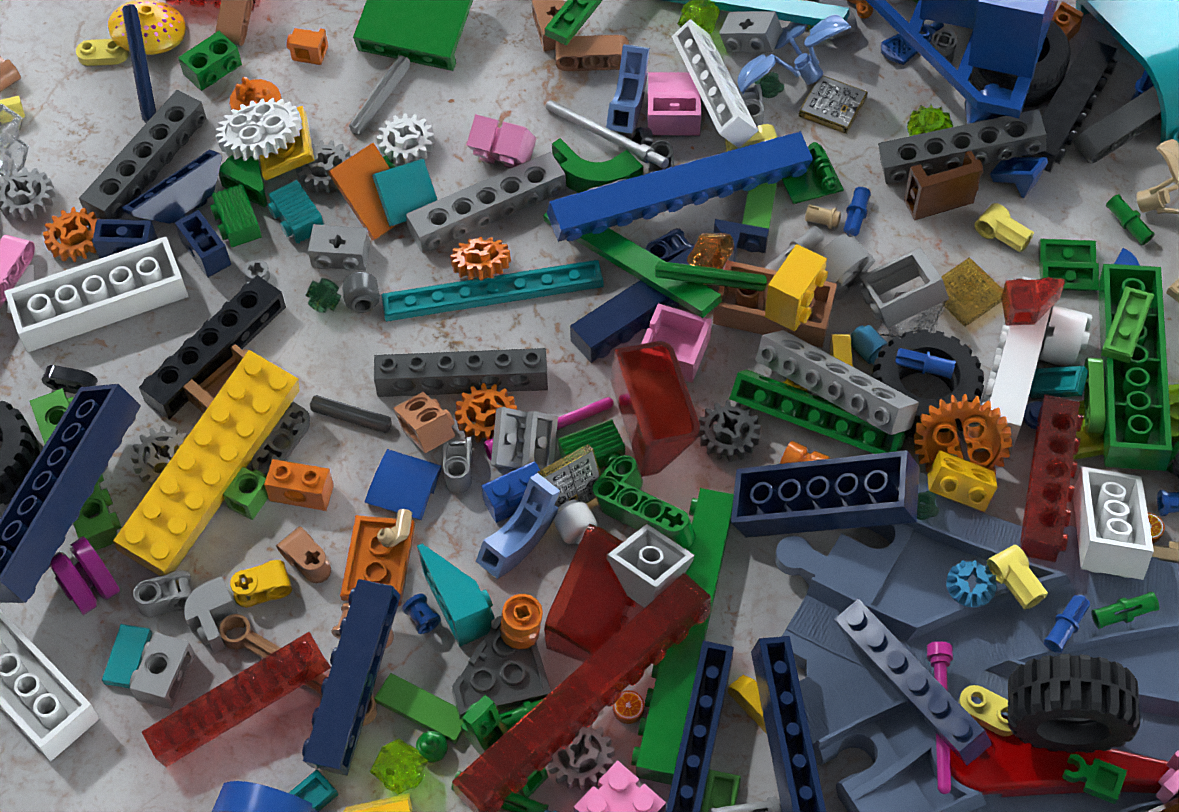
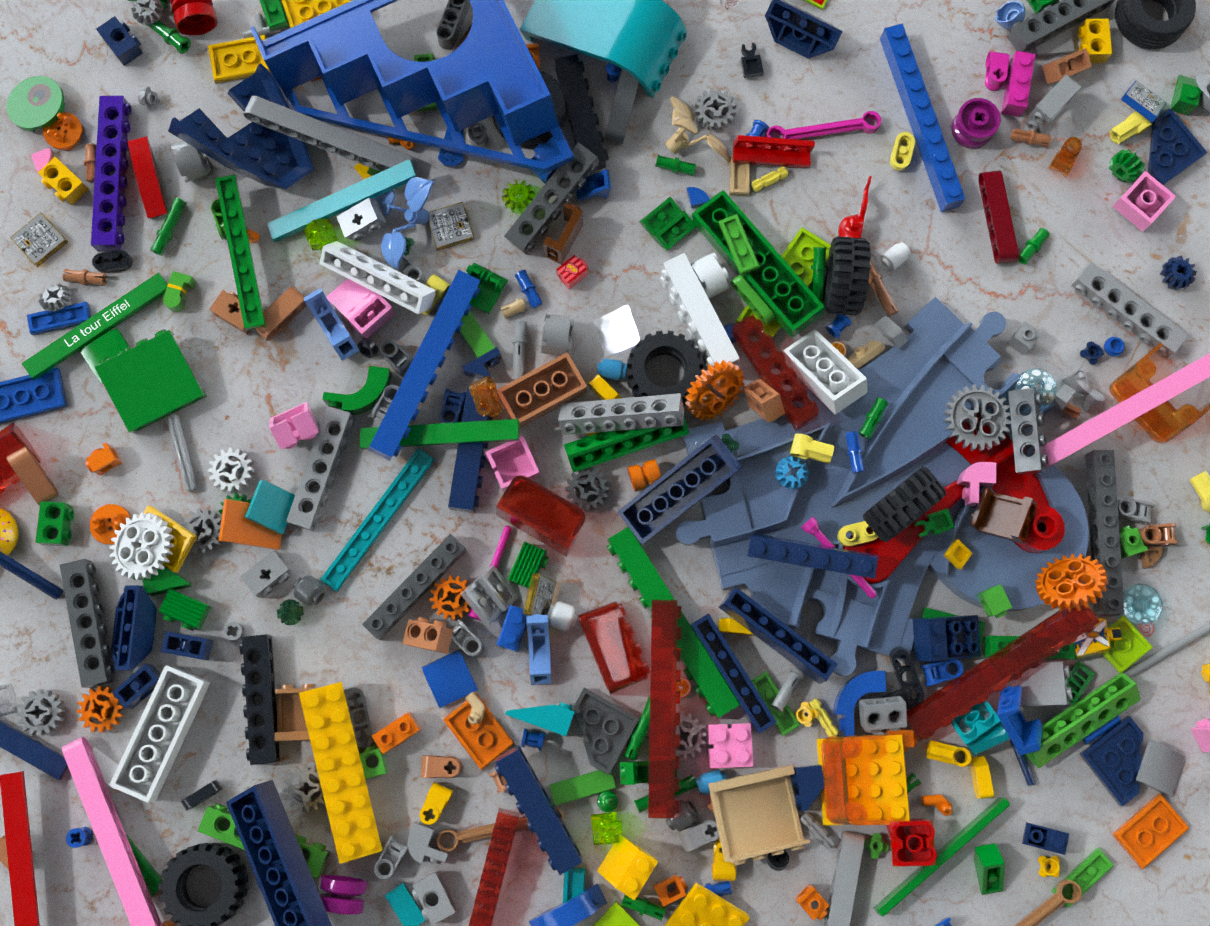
camera: 50 degrees left, 20 degrees up
teal brick [267,180,324,244] -> none
dark grey axle [310,395,392,433] -> none
orange gear [450,237,511,281] -> none
orange wheel [500,594,543,649] -> none
light grey bar [546,100,669,169] -> none
green beam [593,455,695,549] -> none
light grey slope [607,524,694,612] -> none
green axle [655,261,767,292] -> none
yellow brick [765,244,828,332] -> none
light grey window [859,247,949,328] -> none
blue axle [895,348,956,379] -> none
yellow brick [927,450,998,512] -> none
clear yellow tile [941,257,1008,327] -> none
light yellow piece [975,203,1034,252] -> none
clear red slope [1001,277,1065,326] -> none
teal tile [1029,366,1089,399] -> none
none -> coral brick [556,254,588,290]
none -> nougat brick [743,378,785,423]

